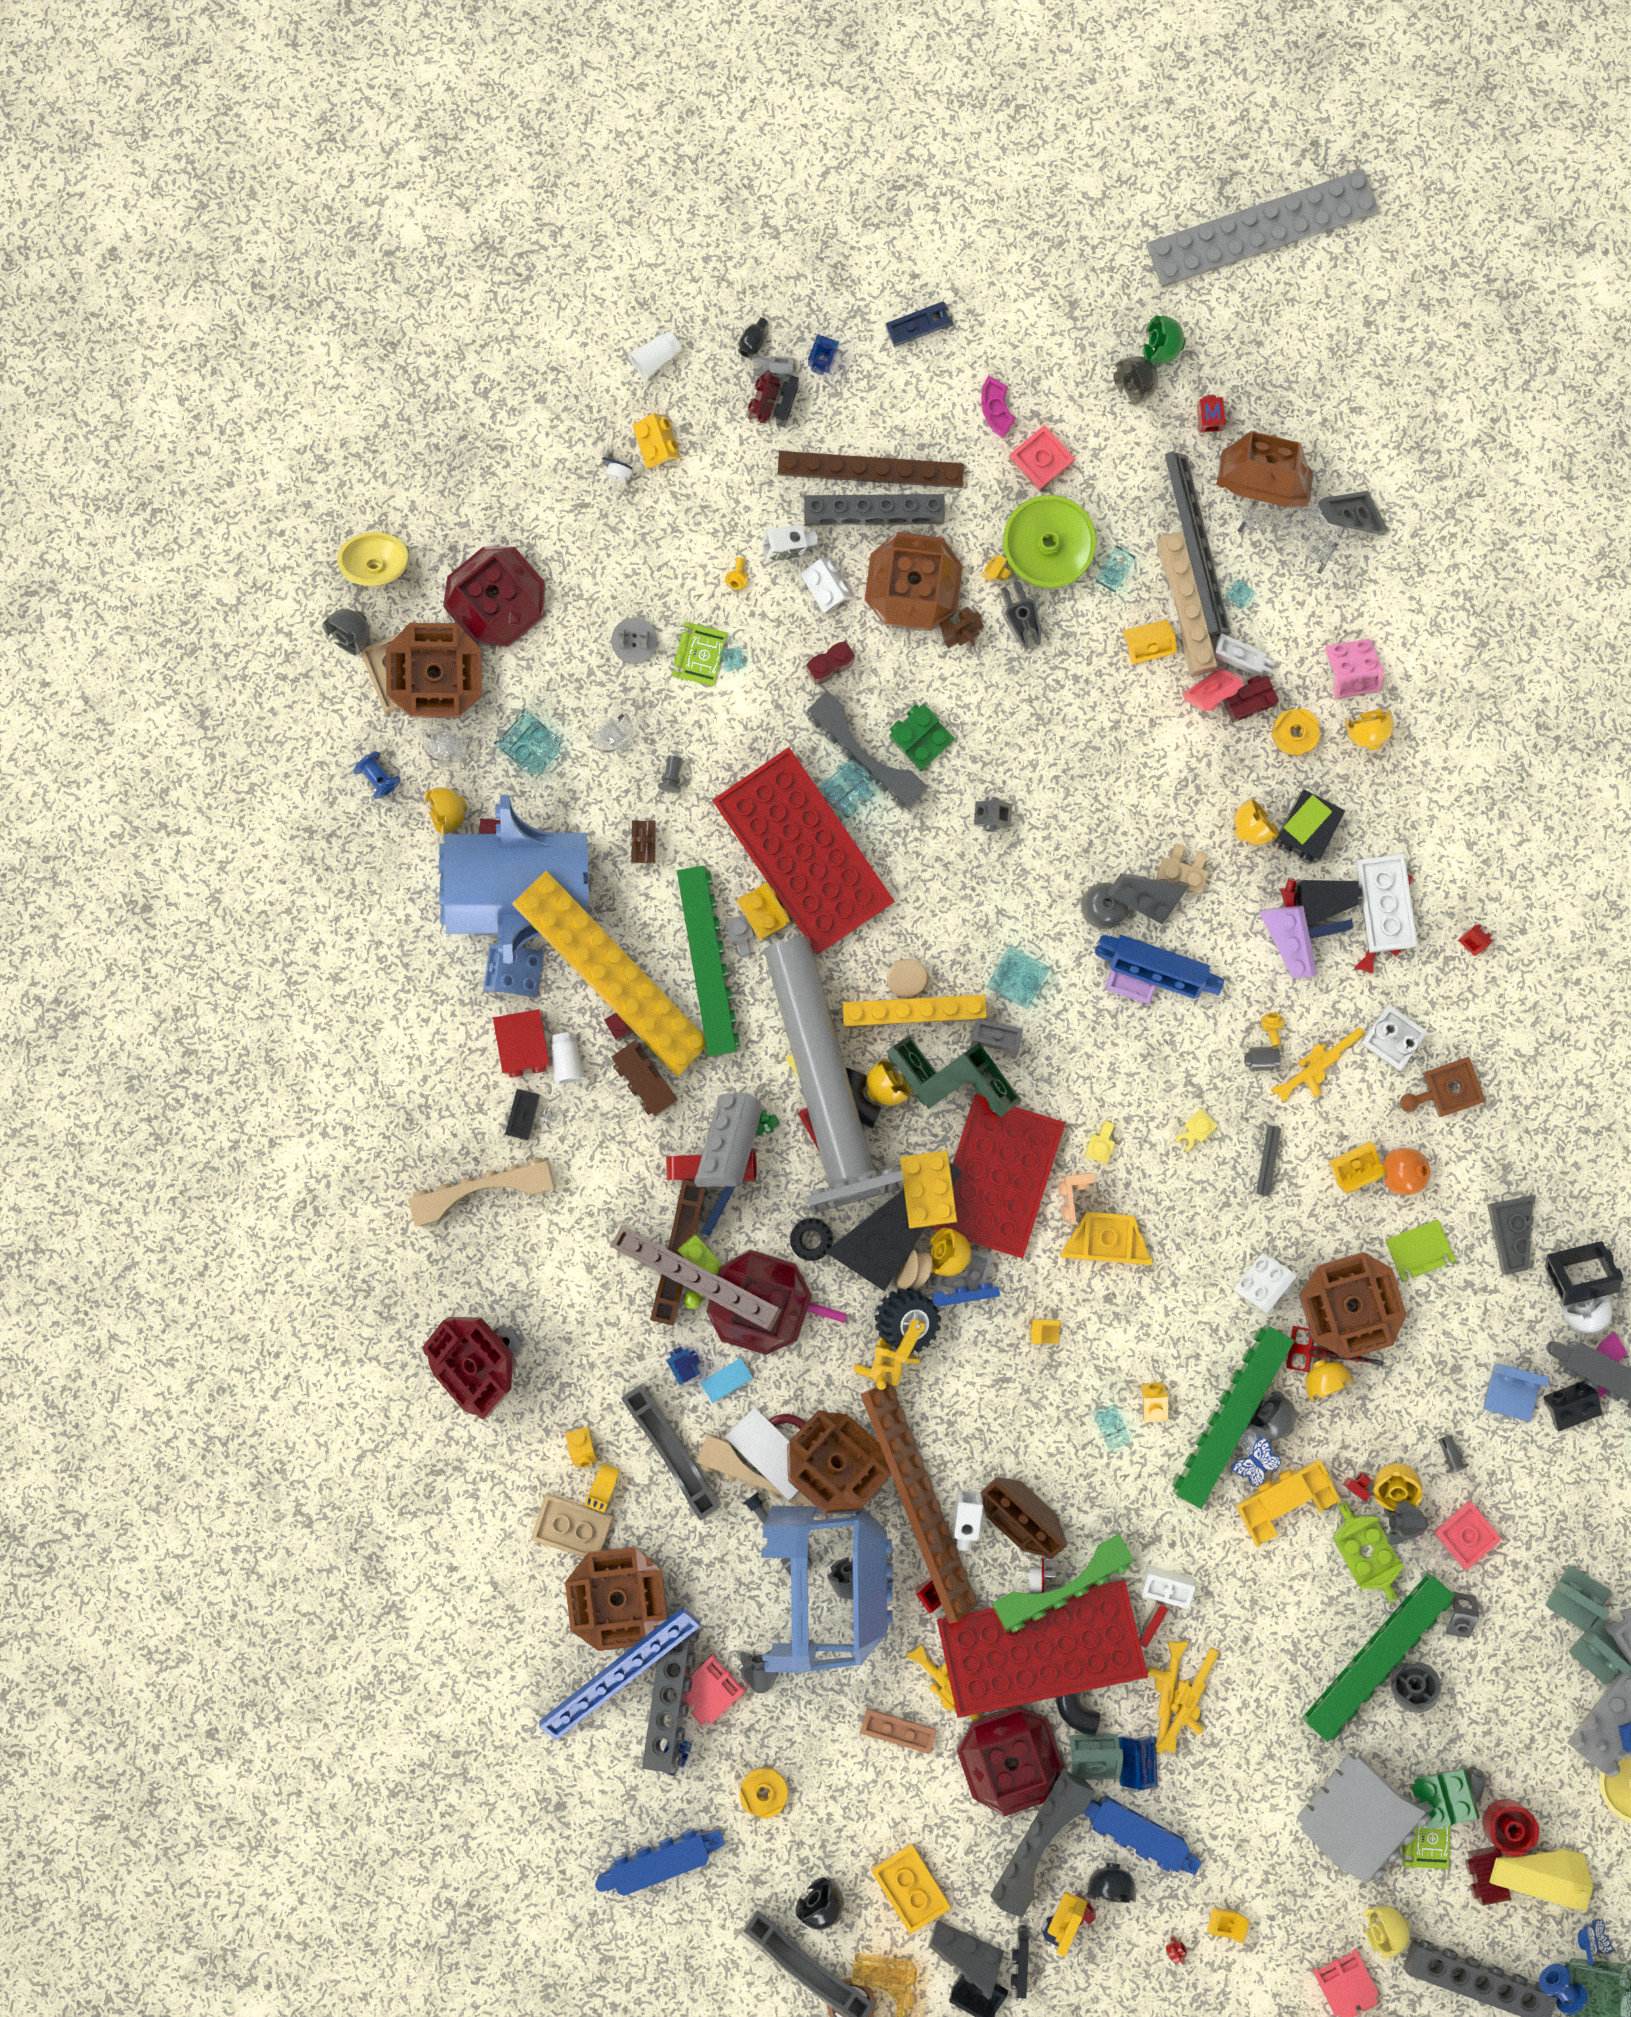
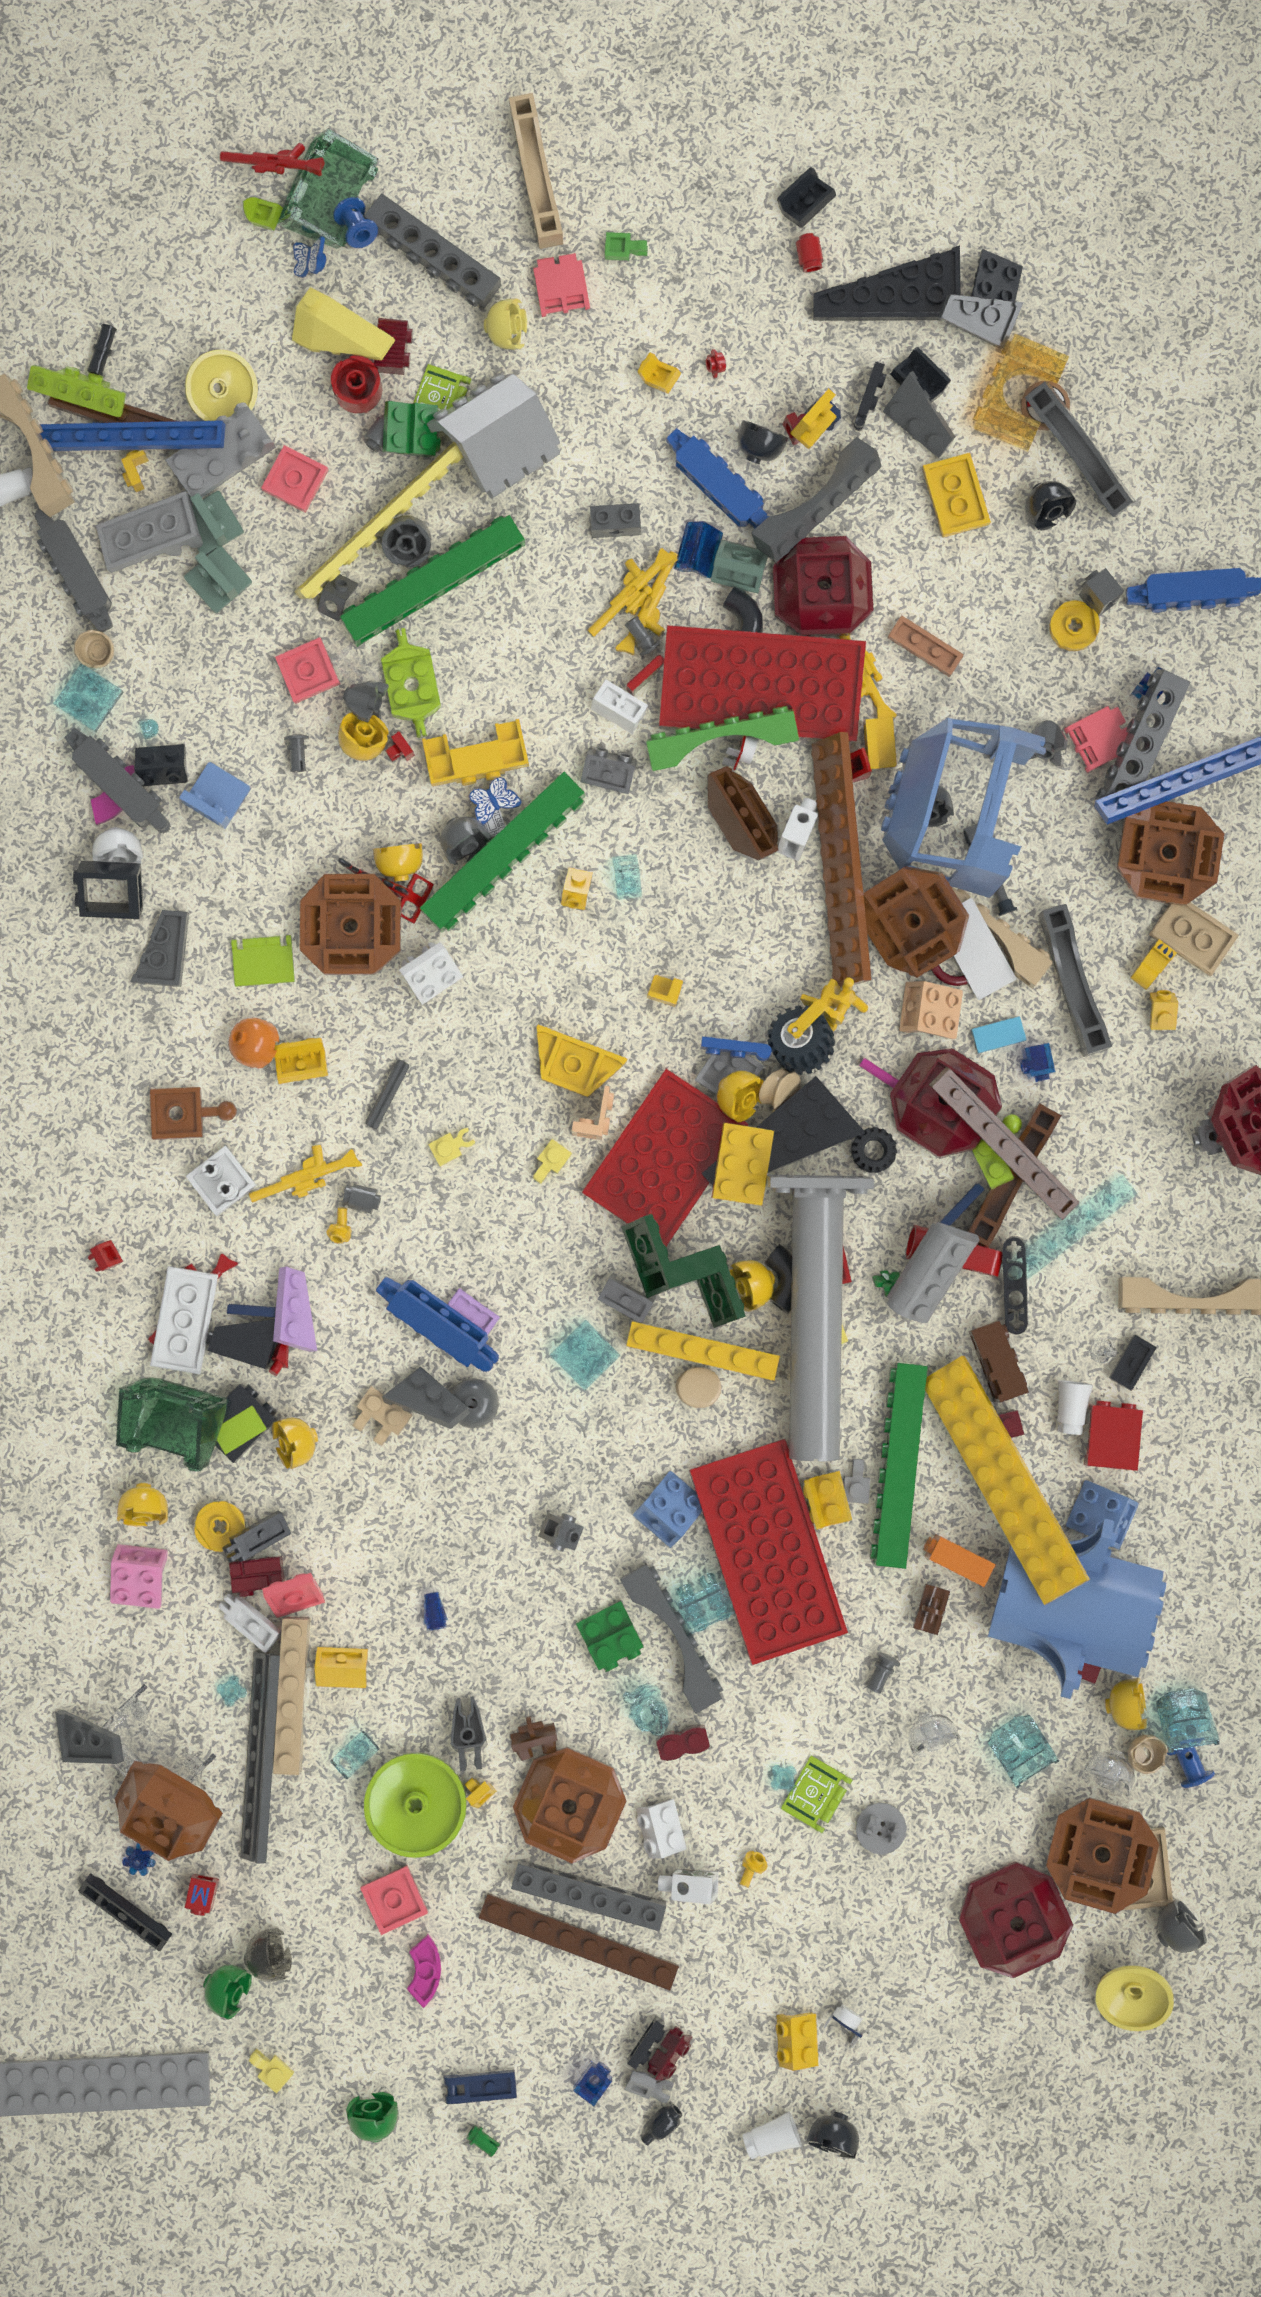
camera: 170 degrees left, 0 degrees up
none -> black plate [78,1873,172,1951]
none -> clear green windscreen [116,1377,227,1472]
none -> clear blue plant [122,1843,156,1876]
none -> clear light blue hinge [139,719,159,740]
none -> hinge [222,1510,291,1562]
none -> light yellow plate [249,2049,294,2094]
none -> coral plate [261,445,329,513]
none -> light yellow plate [294,442,463,599]
none -> green cylinder [346,2092,399,2142]
none -> clear blue cone [423,1592,448,1631]
none -> green pin [466,2125,500,2157]
none -> flat silver bracket [580,747,637,794]
none -> dark grey brick [590,503,641,538]
none -> clear light blue hair [623,1683,669,1736]
none -> dark grey pin [625,616,661,656]
none -> medium blue bracket [633,1471,702,1548]
none -> black cylinder [806,2112,859,2159]
none -> yellow panel [863,717,897,769]
none -> light nougat bracket [899,981,963,1039]
none -> orange window [923,1534,996,1587]
none -> black beam [1002,1236,1029,1335]
none -> clear light blue tile [1008,1174,1138,1280]
none -> dark grey brick [1079,568,1124,616]
none -> tan hair [1128,1735,1169,1774]
none -> clear light blue slope [1156,1688,1220,1753]

